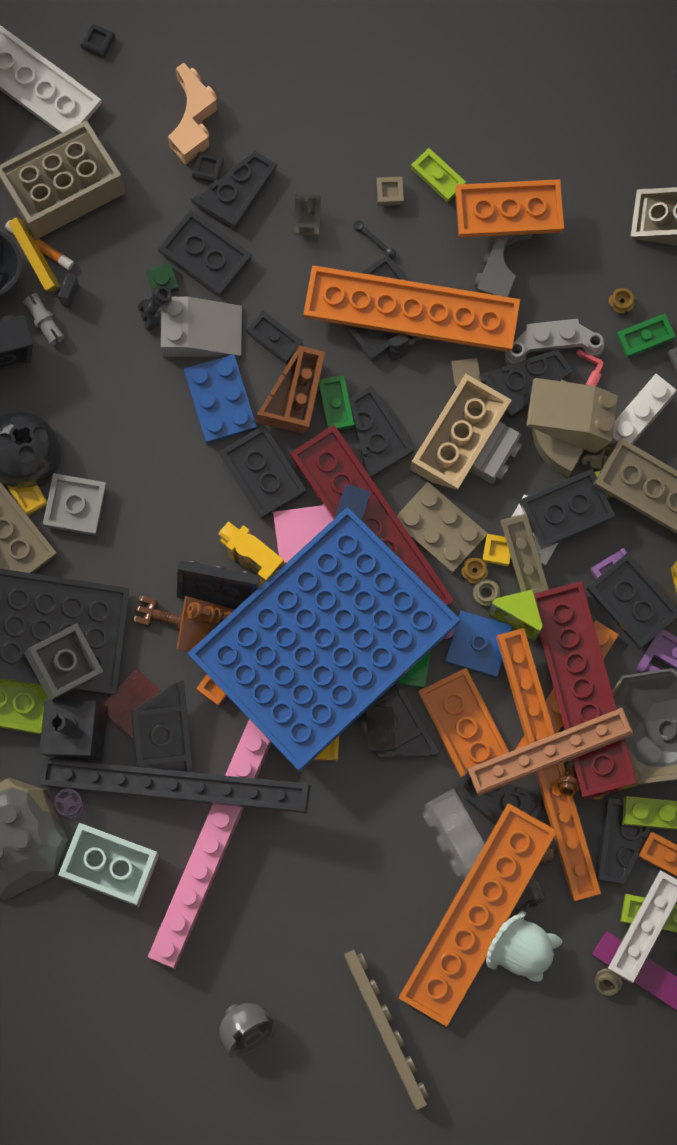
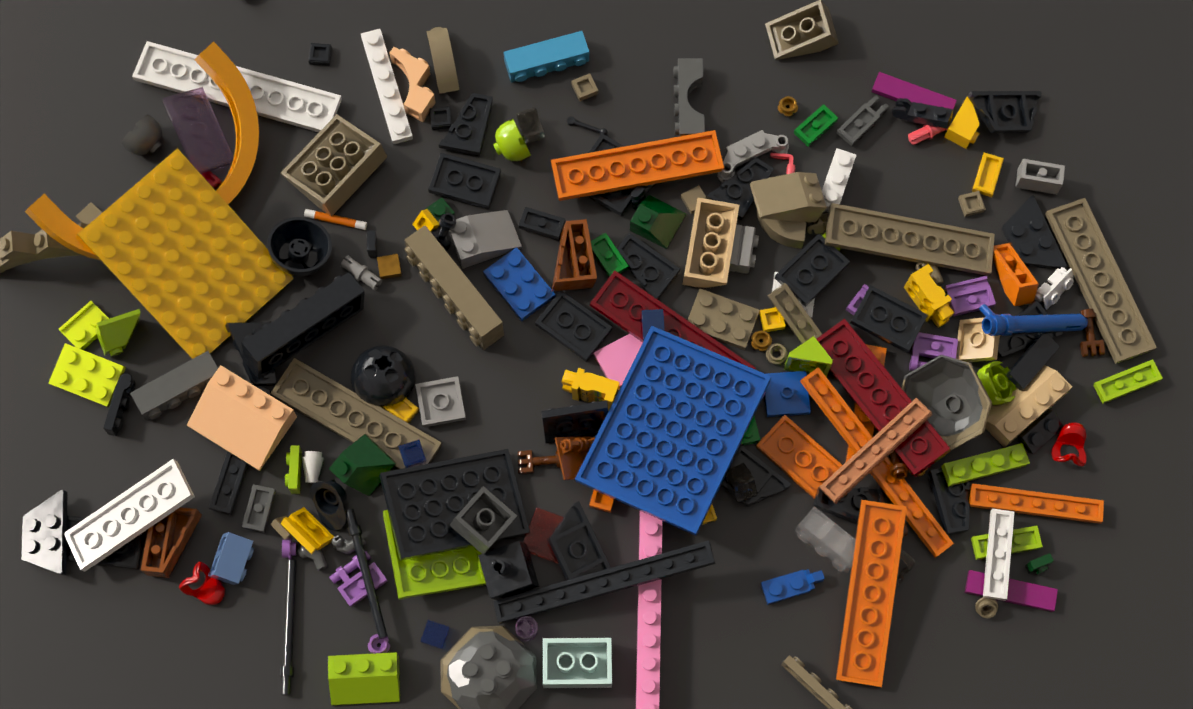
camera: 20 degrees left, 5 degrees down
yellow tile [9,217,61,292] -> none
lime plate [411,148,466,203] -> none
orange plate [455,179,564,238] -> none
light aqua hair [486,911,563,982] -> none
none -> white plate [361,29,413,145]
none -> pearl gold tile [377,254,402,279]
none -> clear blue tile [398,440,426,468]
none -> dark tan brick [404,226,504,350]
none -> yellow plate [413,209,439,232]
none -> dark tan arch [426,27,460,94]
none -> lime cylinder [493,119,531,161]
none -> dark azure brick [503,31,589,82]
none -> dark green slope [630,195,686,249]
none -> blue hinge [760,569,825,605]

